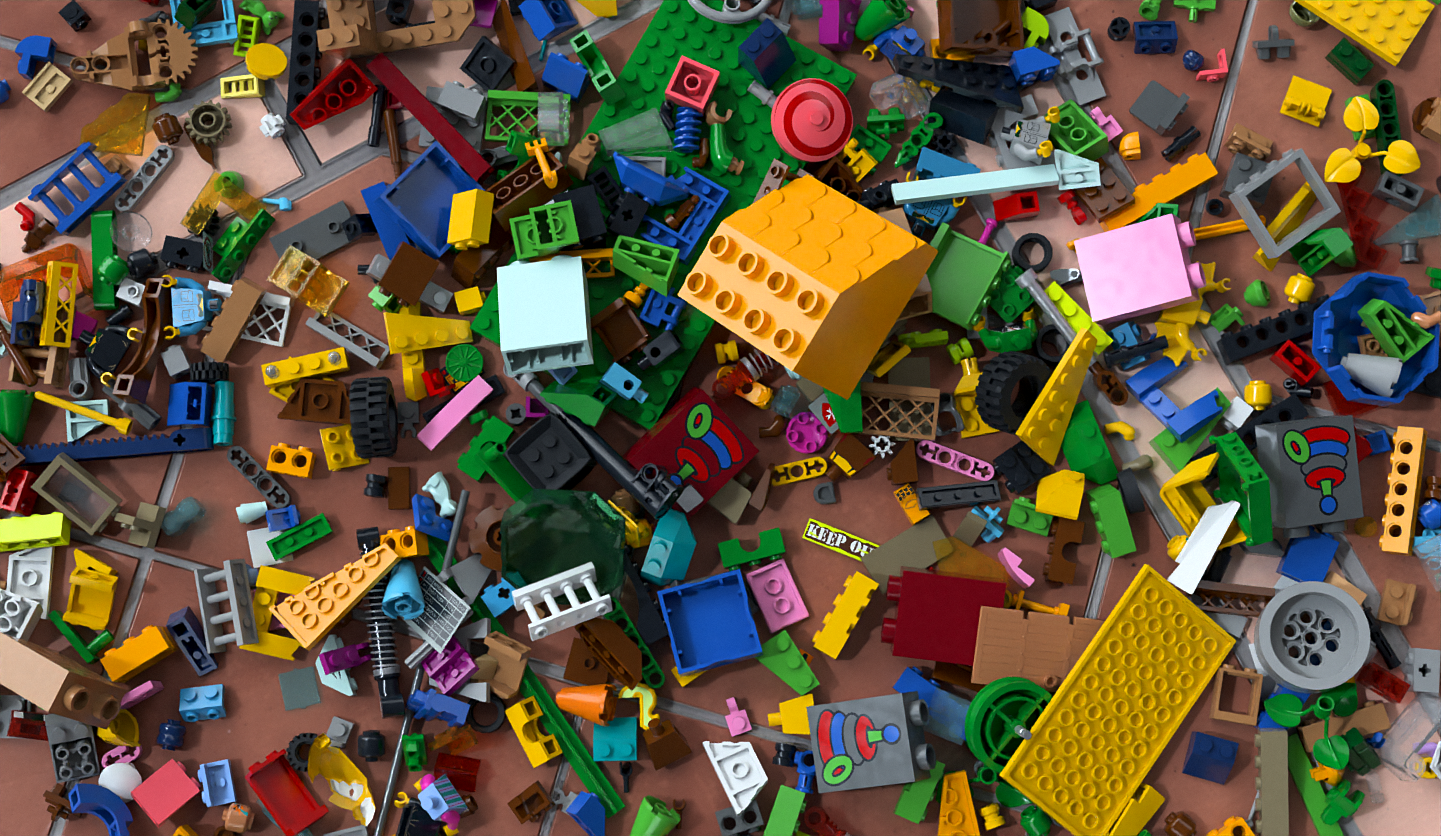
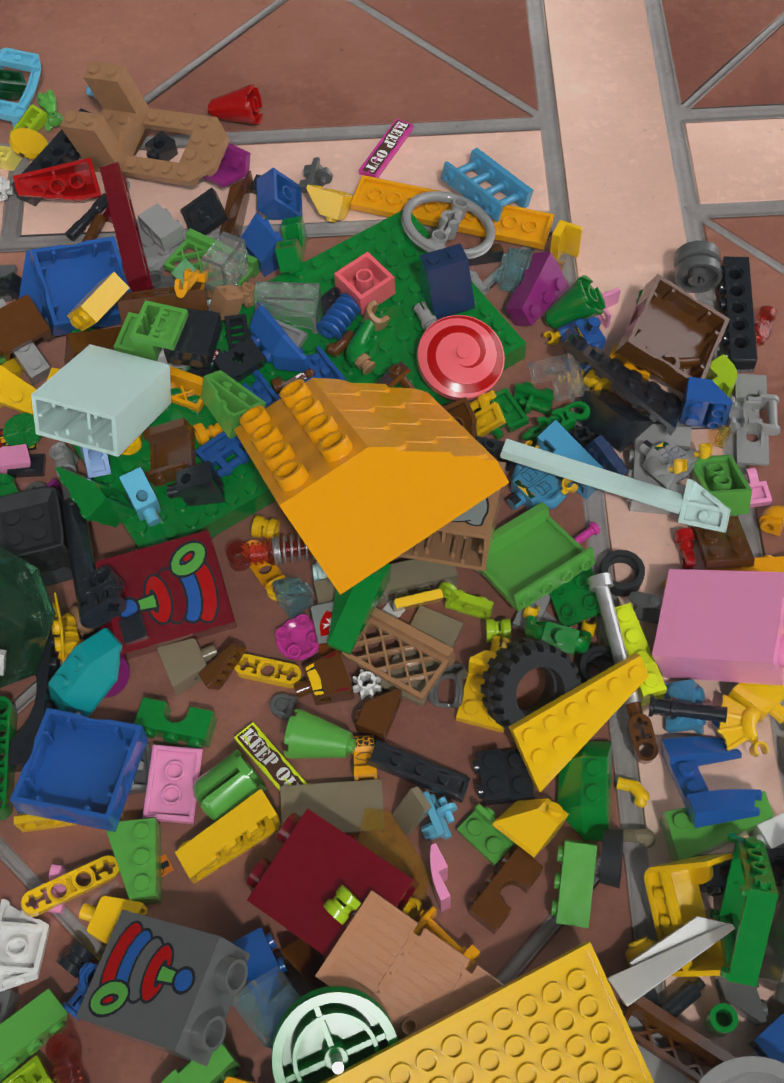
camera: 30 degrees right, 20 degrees down
reddish brown arm [759,415,787,438] -> none
bright pink beam [915,440,994,482] -> none
red slope [993,191,1040,222] -> none
none -> yellow beam [21,855,119,917]
none -> bright green cylinder [193,749,267,821]
none -> bright green cone [284,709,356,759]
none -> lime wheel [323,885,362,925]
none -> dark blue bracket [584,435,628,475]
none -> green brick [704,1003,738,1037]
none -> clear yellow tile [714,425,731,449]

